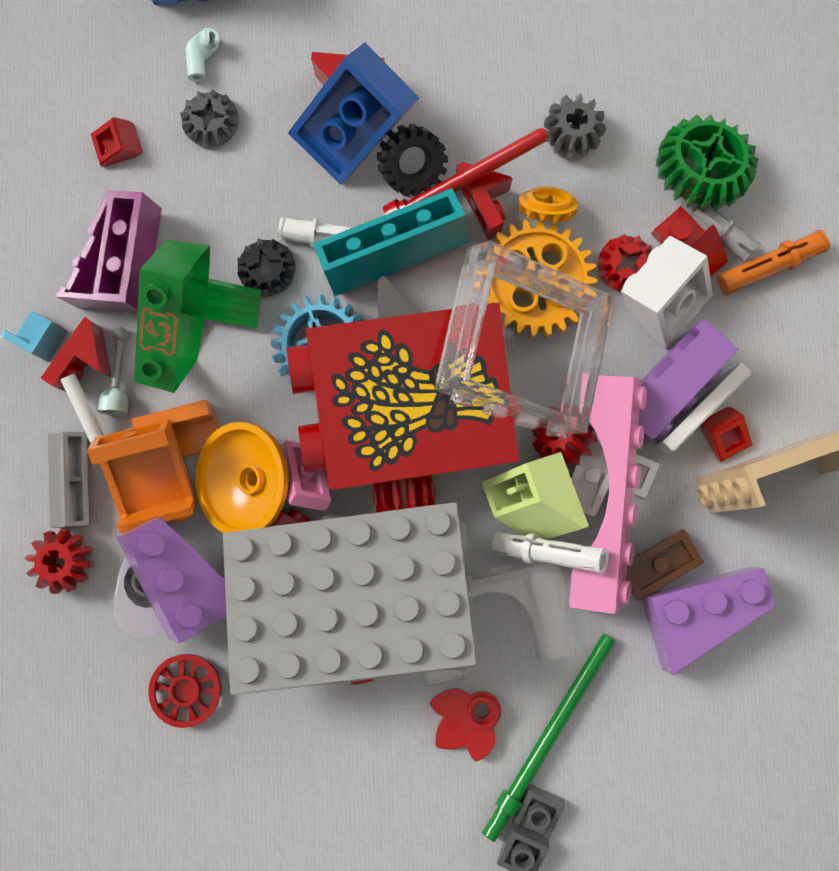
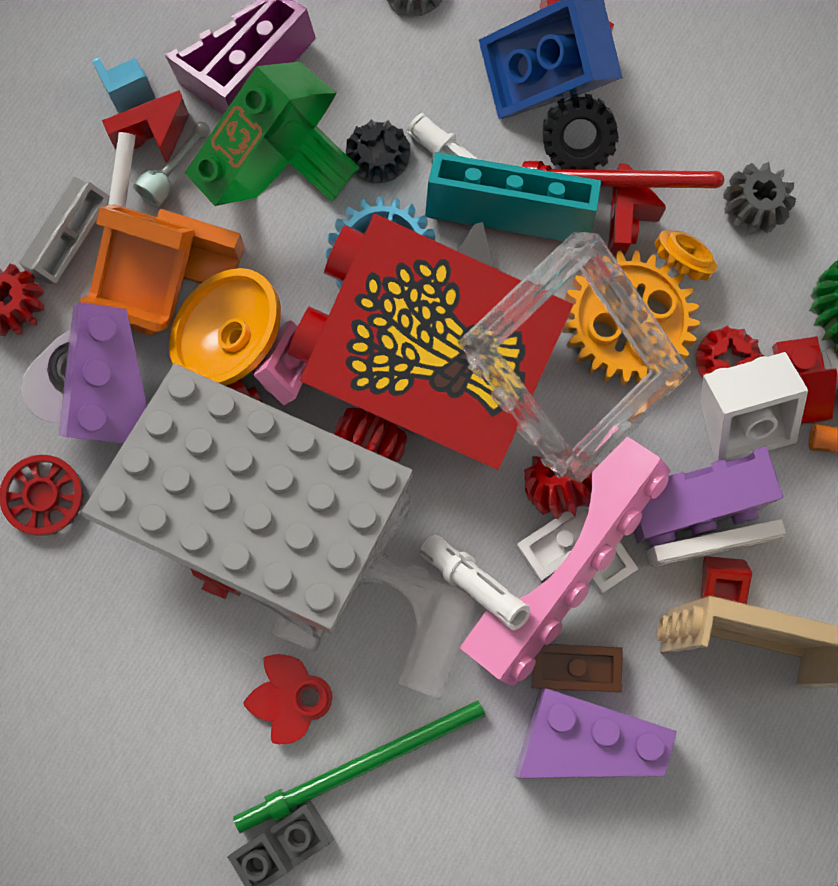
camera: 25 degrees right, 5 degrees down
yellowish green slope [481,452,589,540] -> none

